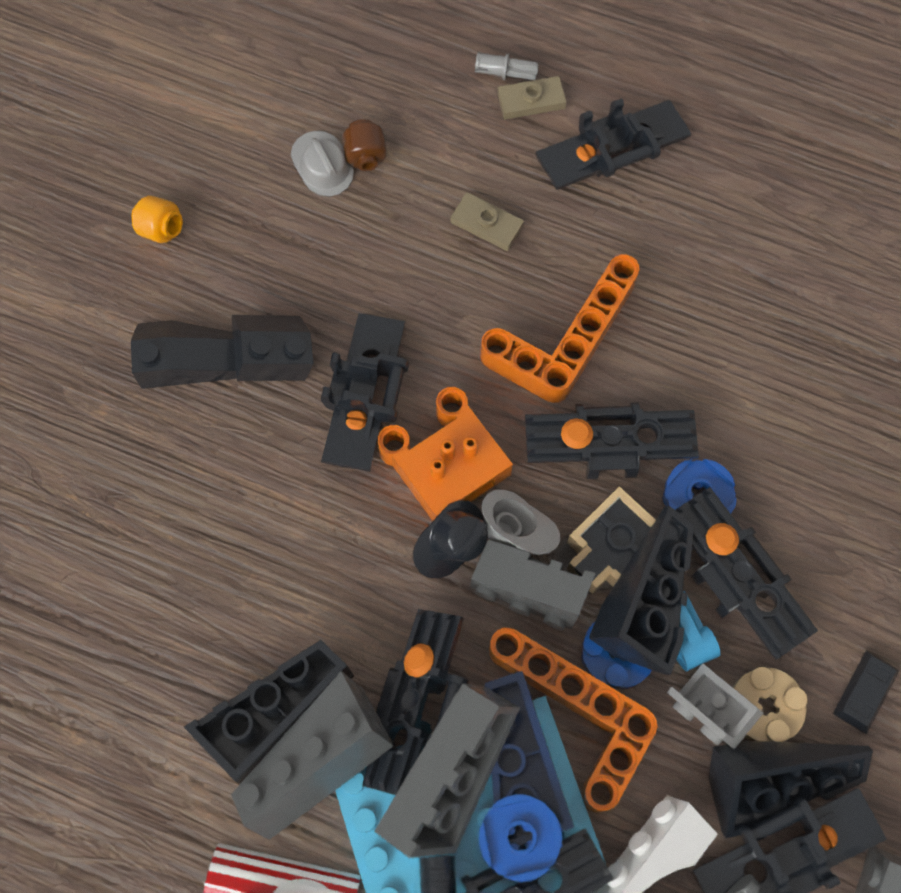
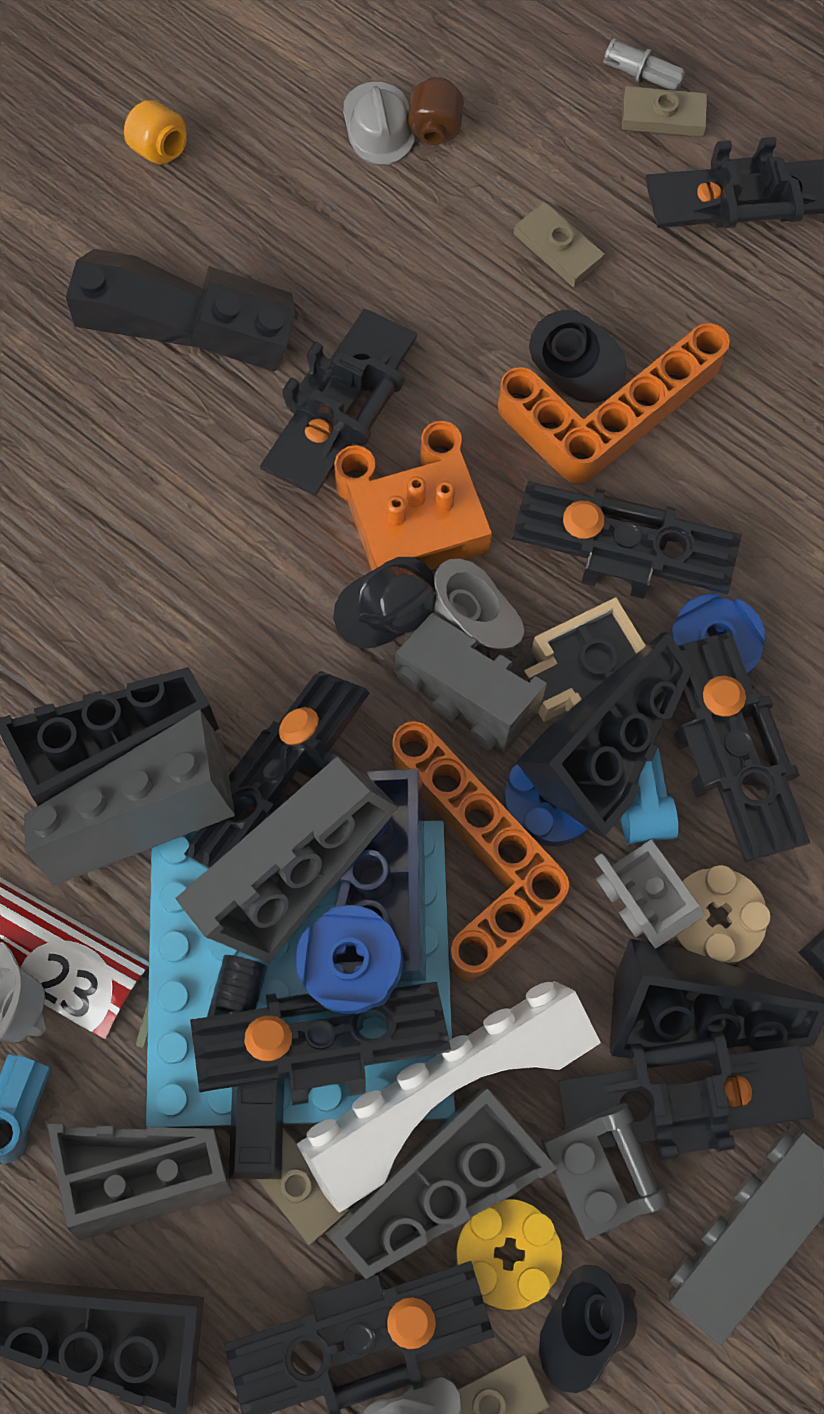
camera: 15 degrees right, 0 degrees up
none -> black piece [529,310,627,403]

